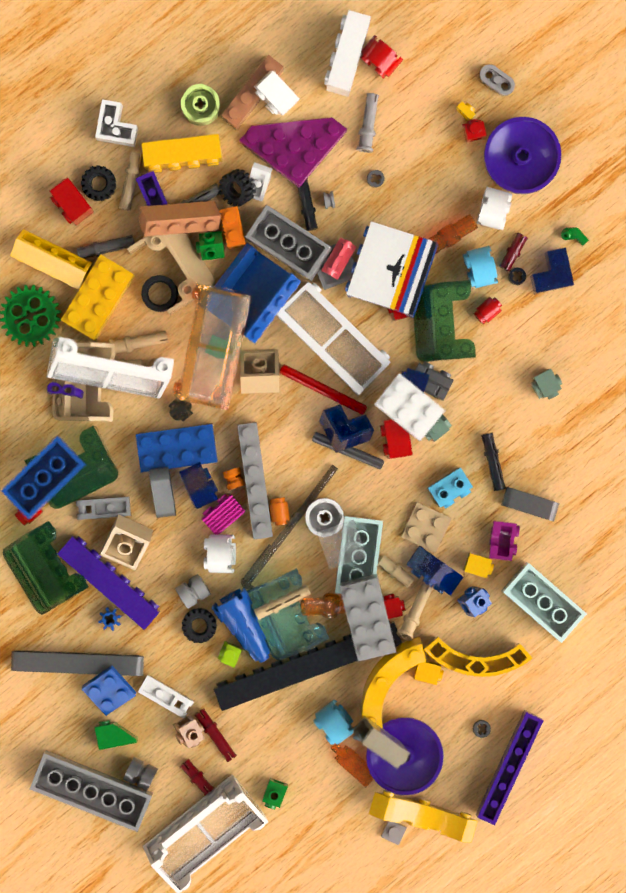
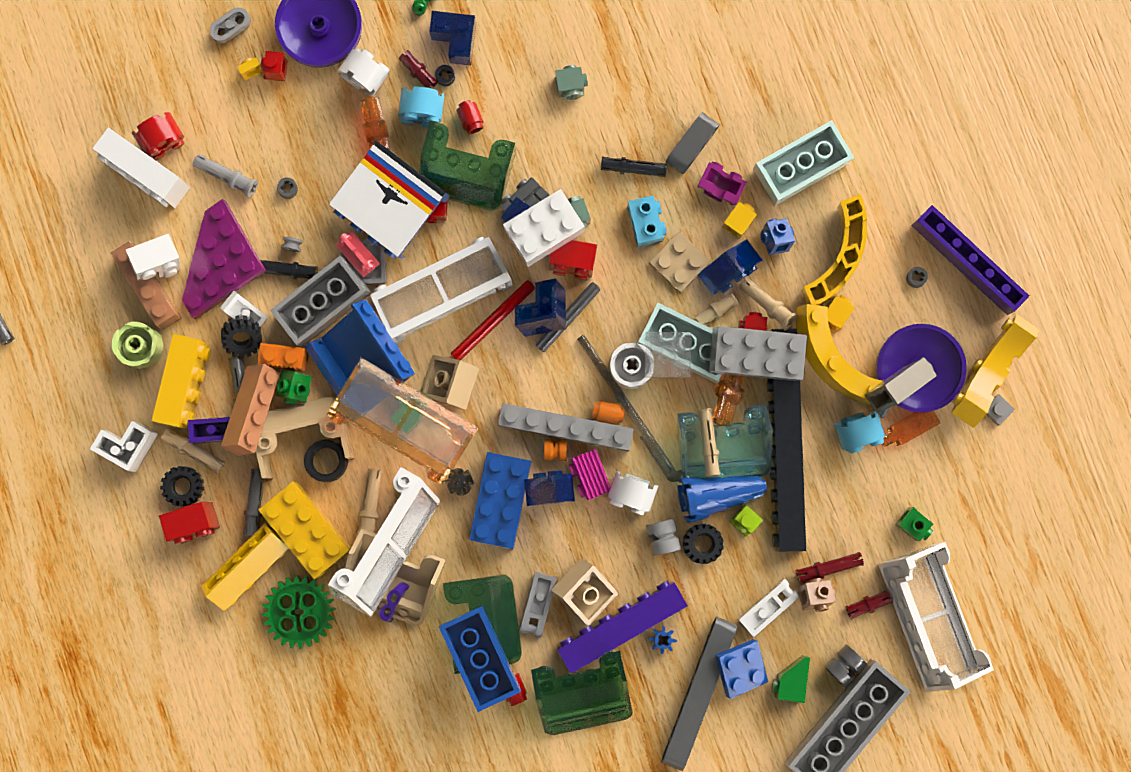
camera: 65 degrees left, 5 degrees down
beam [149,467,176,518] -> none

